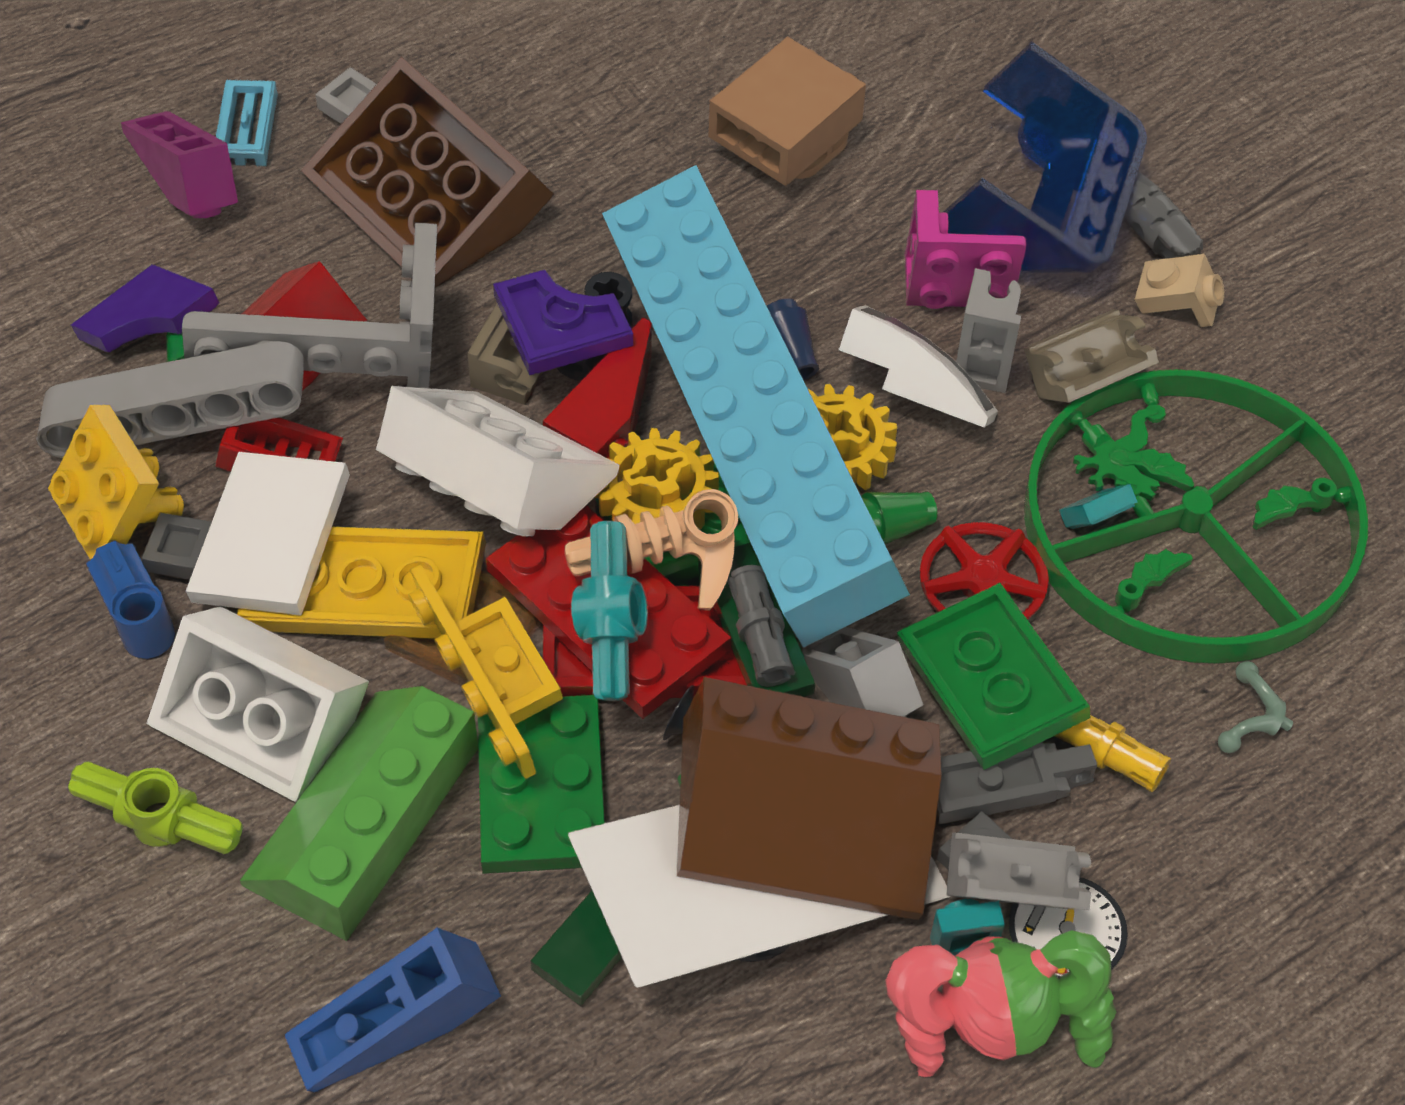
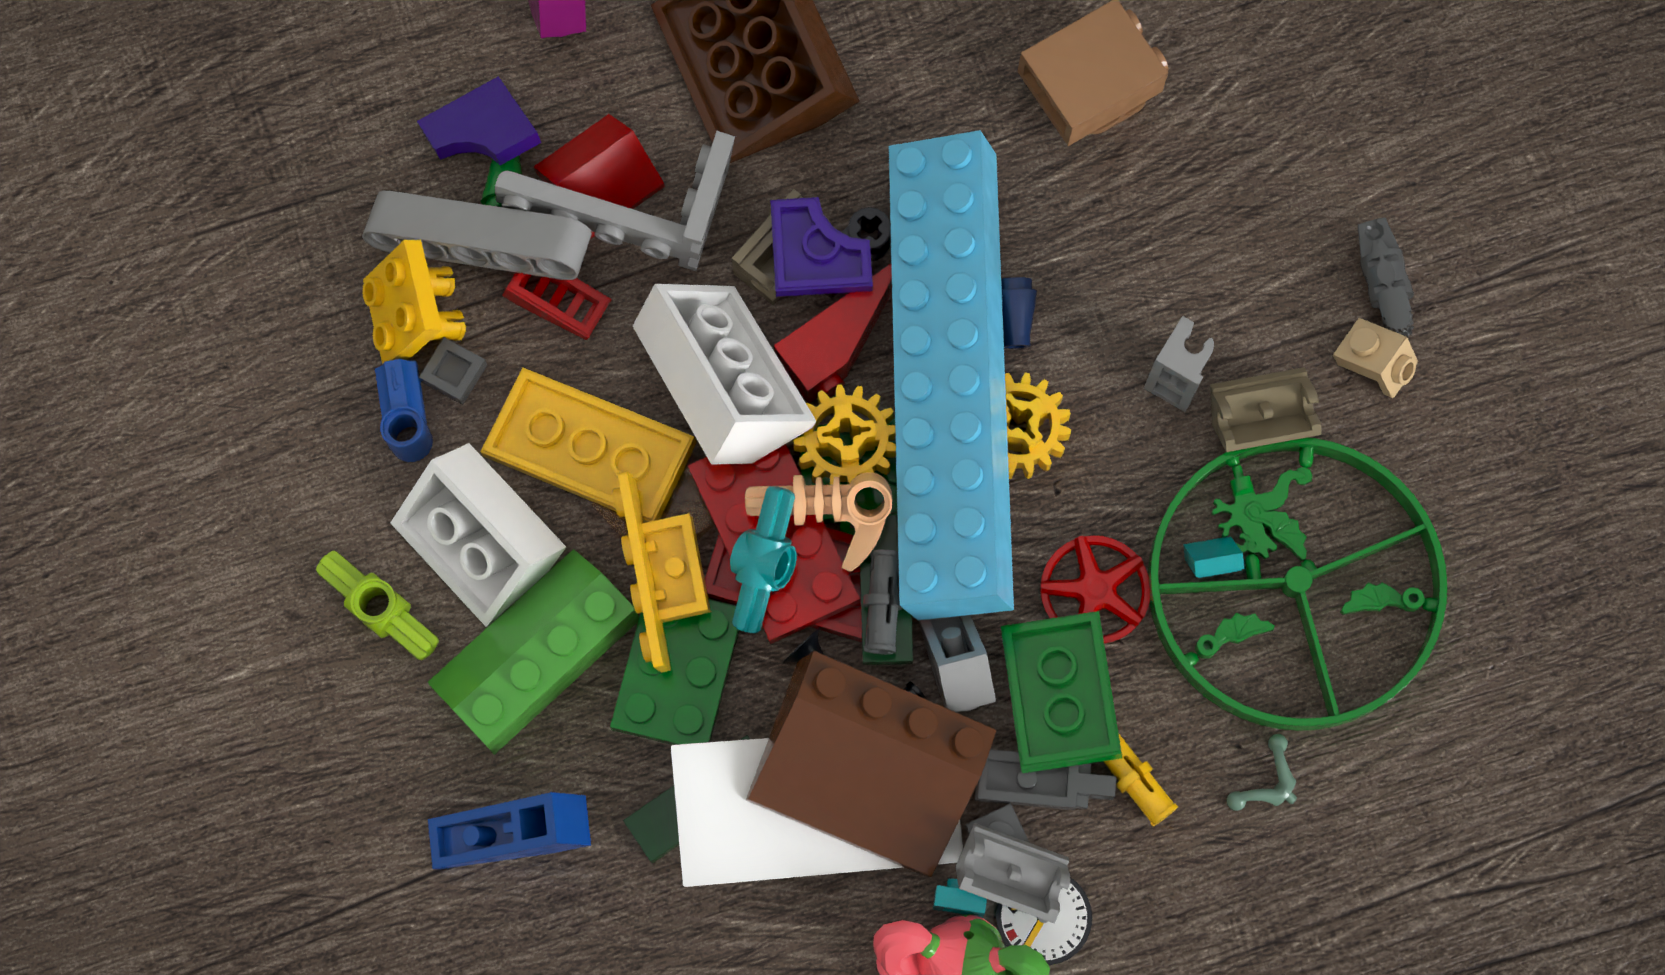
camera: 20 degrees right, 20 degrees up
white tile [186,452,350,615] -> none
white slope [839,305,998,428] -> none
green cone [861,491,938,545] -> none
dark pink bracket [905,190,1026,309] -> none
clear blue windscreen [943,42,1147,273] -> none

